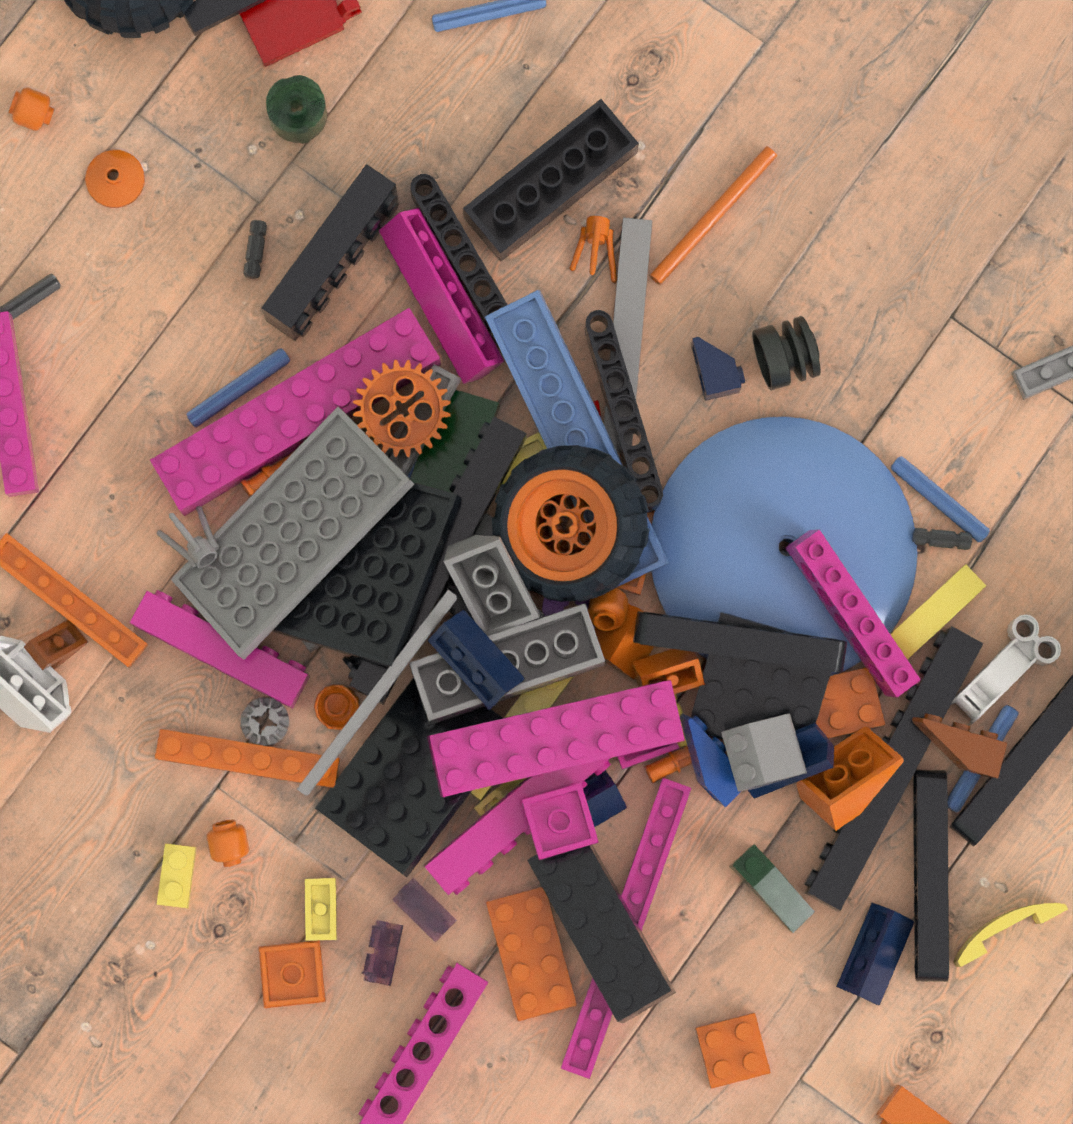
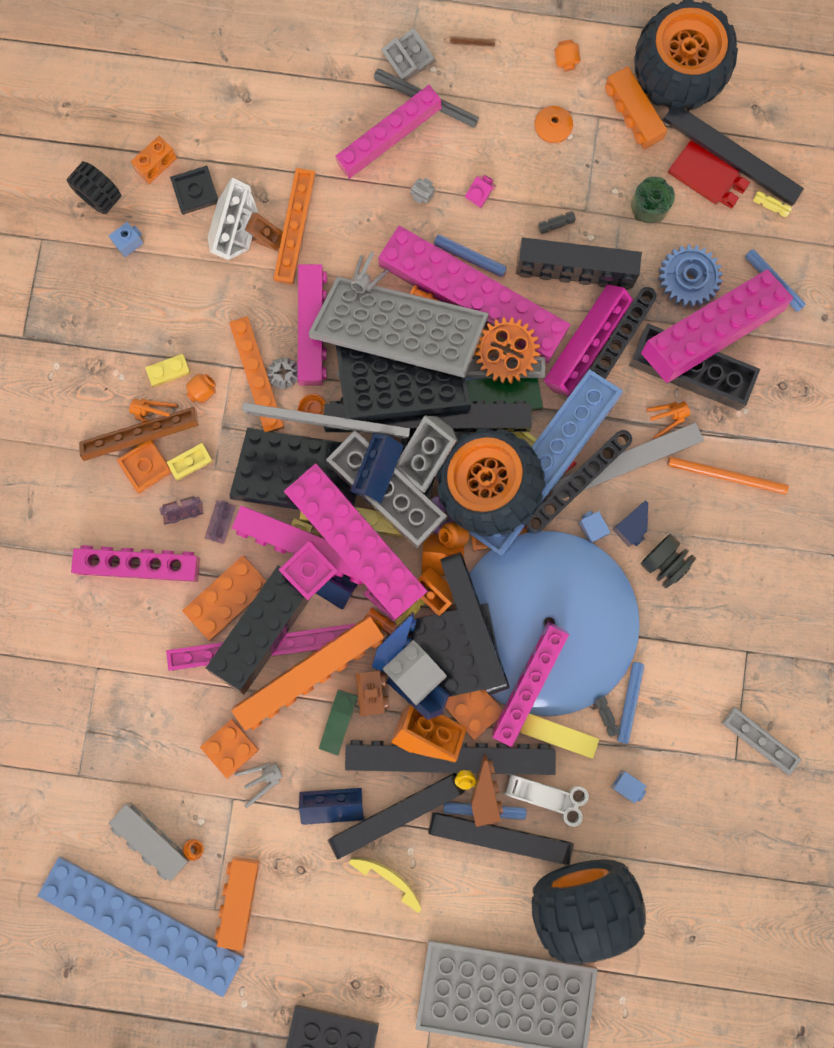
camera: 65 degrees right, 0 degrees up
none -> dark orange plate [79,407,199,461]
none -> orange plant [129,398,178,422]
none -> orange brick [231,614,384,731]
none -> light grey plant [235,762,283,808]
none -> dark orange hinge [355,671,389,716]
none -> light grey gear [410,178,436,204]
none -> yellow plate [455,770,476,789]
none -> dark pink bracket [465,175,497,208]
none -> medium blue brick [578,511,610,543]
none -> orange brick [605,66,667,150]
none -> medium blue brick [611,770,646,803]
none -> dark pink brick [641,269,793,383]
none -> medium blue gear [658,244,723,308]

